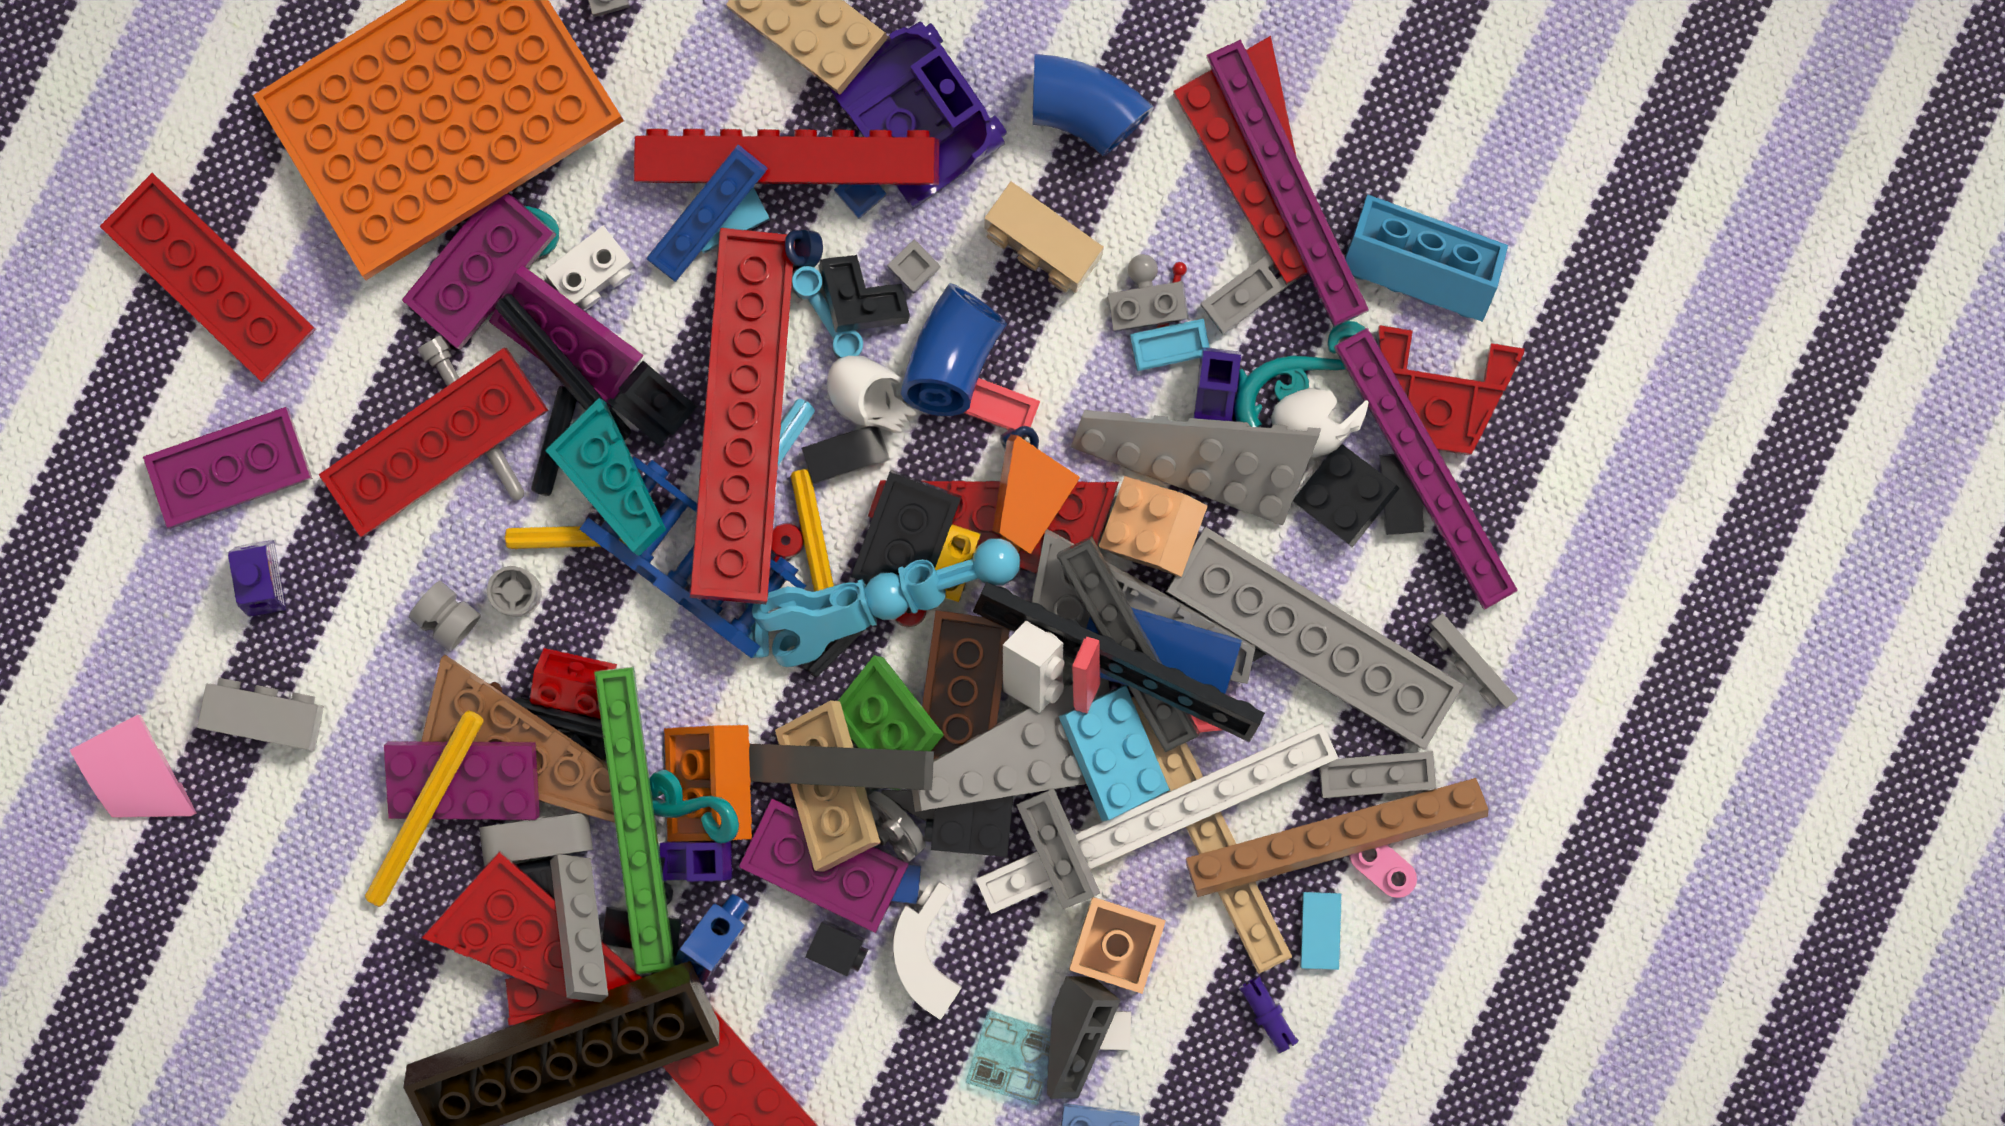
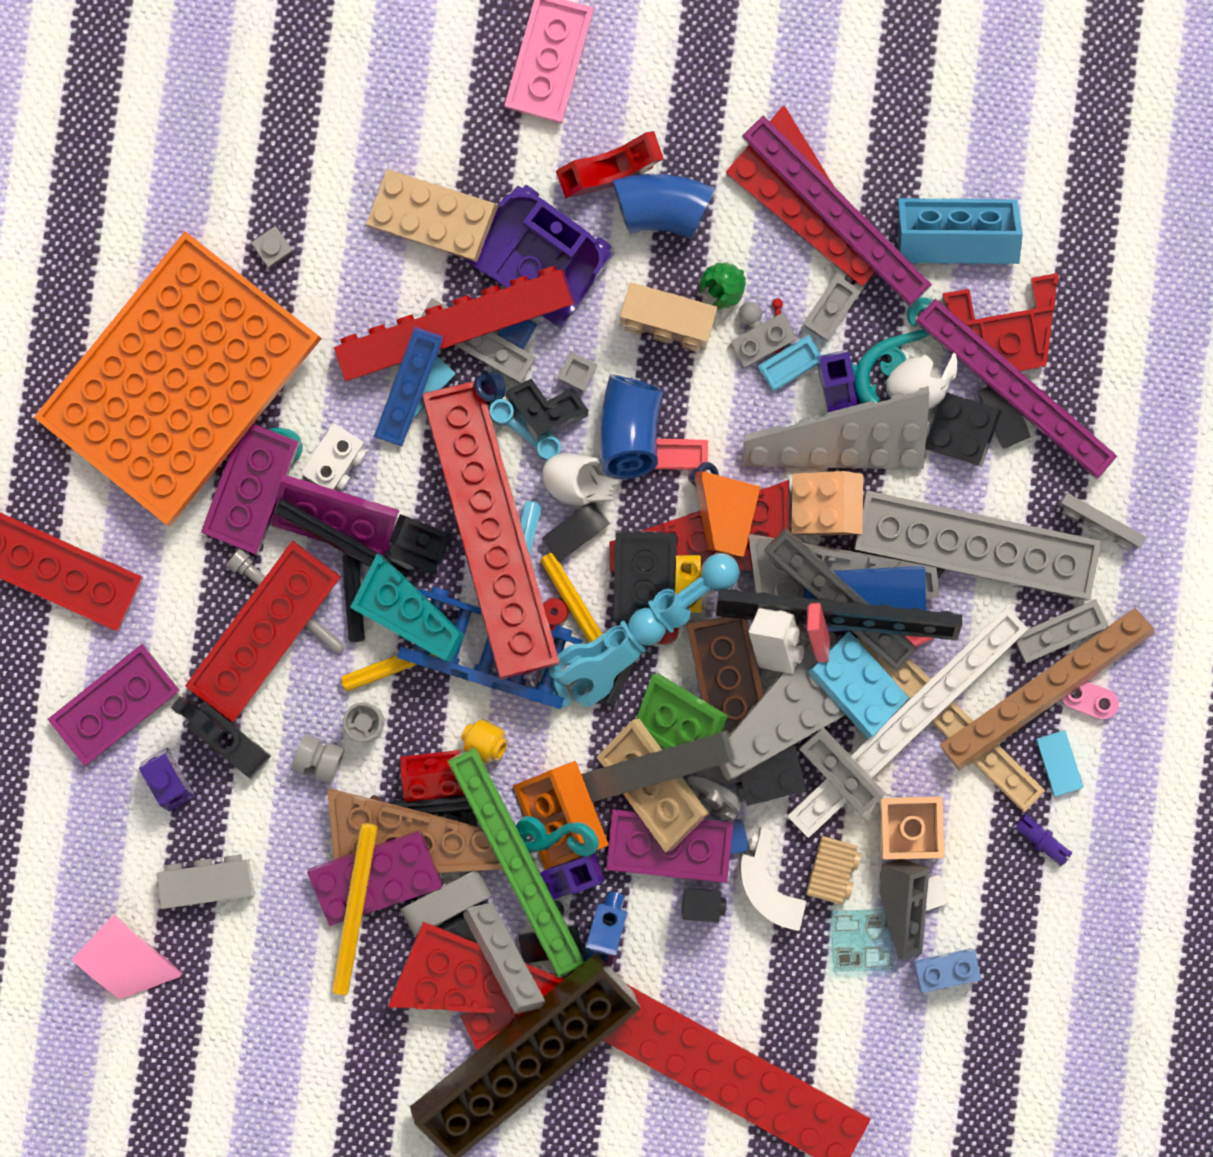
camera: 15 degrees left, 0 degrees up
none -> black piece [170,696,271,779]
none -> light grey plate [421,298,536,384]
none -> yellow head [461,719,508,764]
none -> red arch [556,131,664,199]
none -> green piece [699,262,746,311]
none -> tan brick [806,836,861,905]

